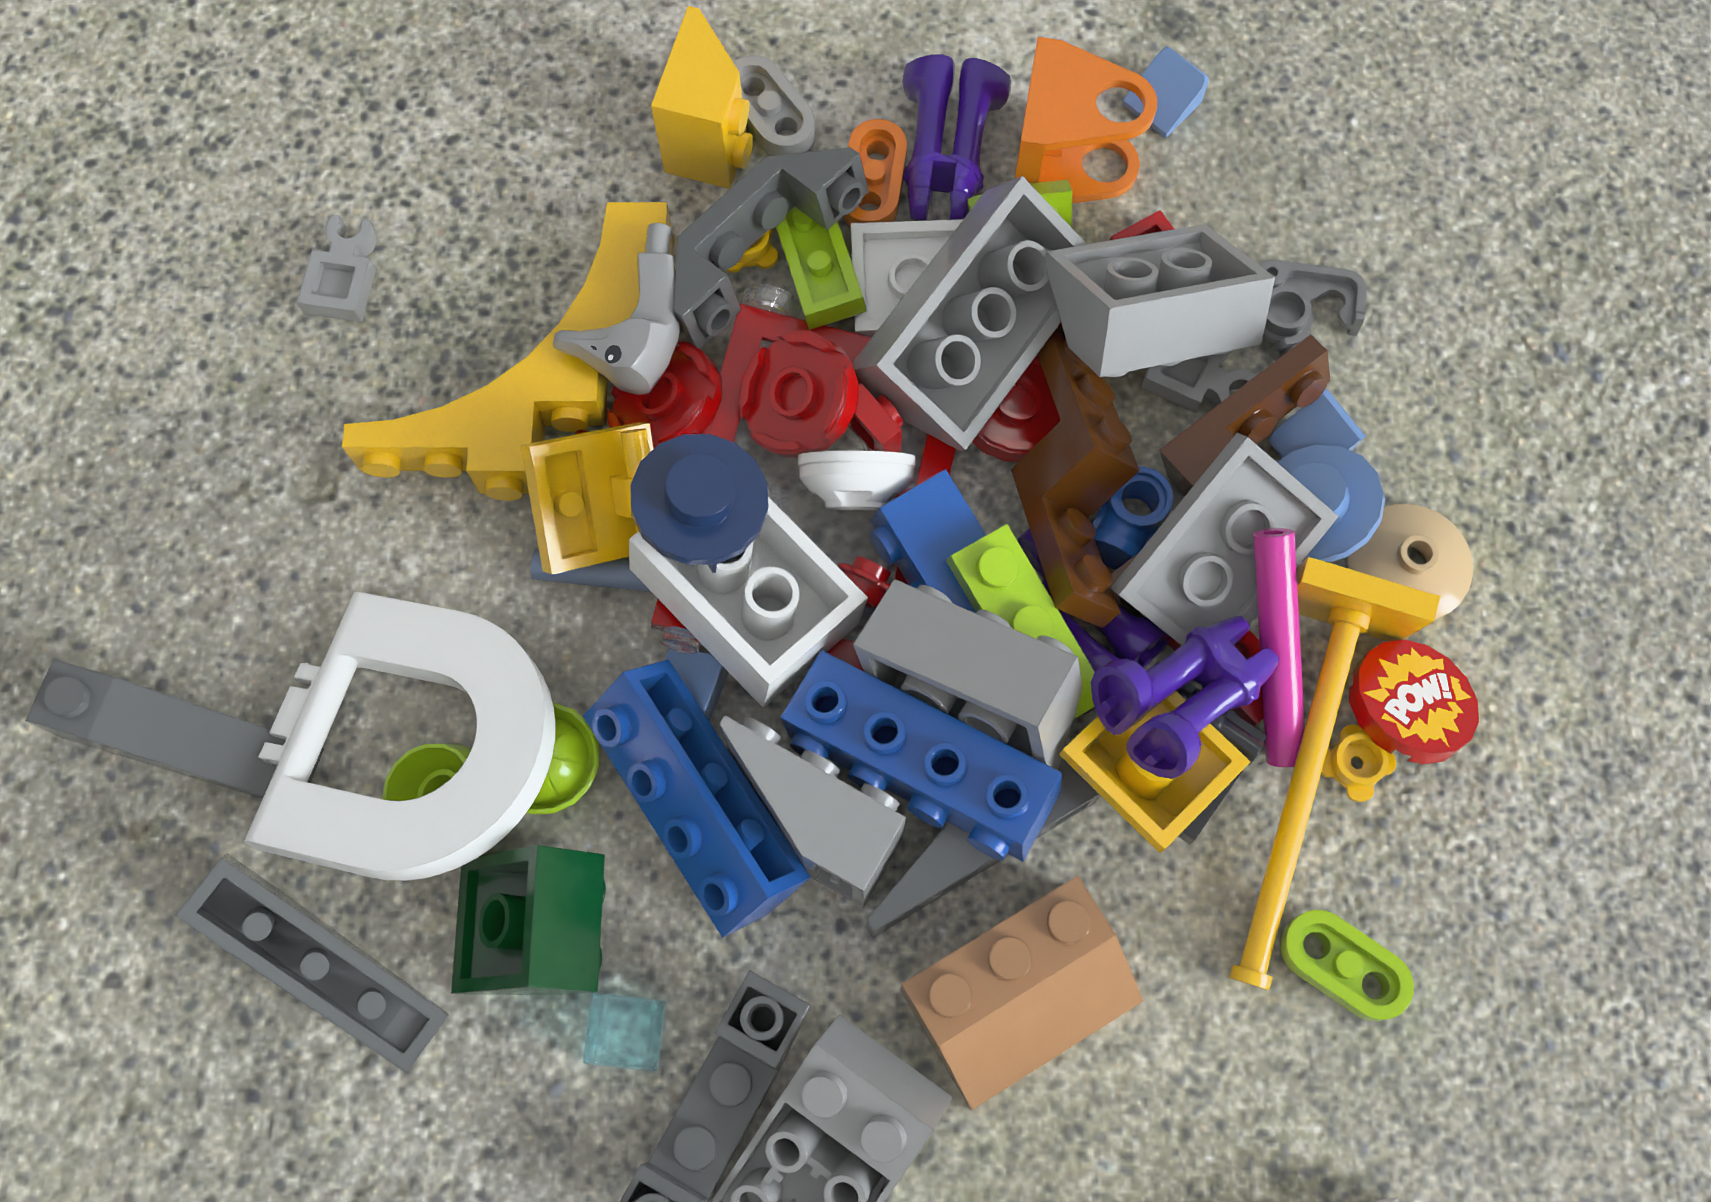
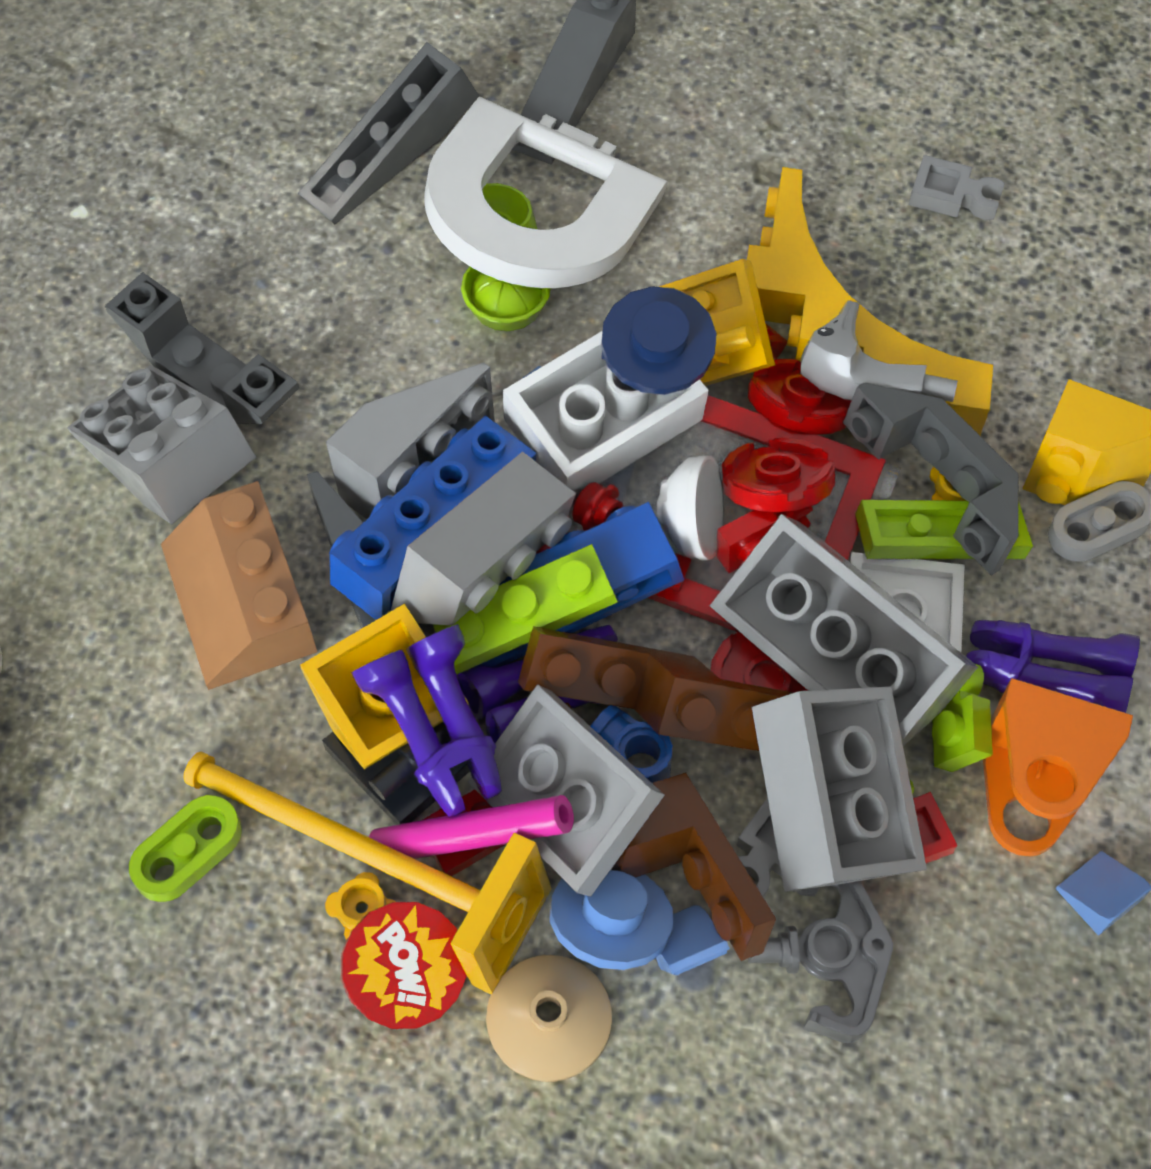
camera: 100 degrees right, 10 degrees down
dark green slope [451,845,606,995] -> none
blue brick [583,659,811,938] -> none
clear light blue slope [583,993,666,1071] -> none
orange plate [842,119,907,227] -> none

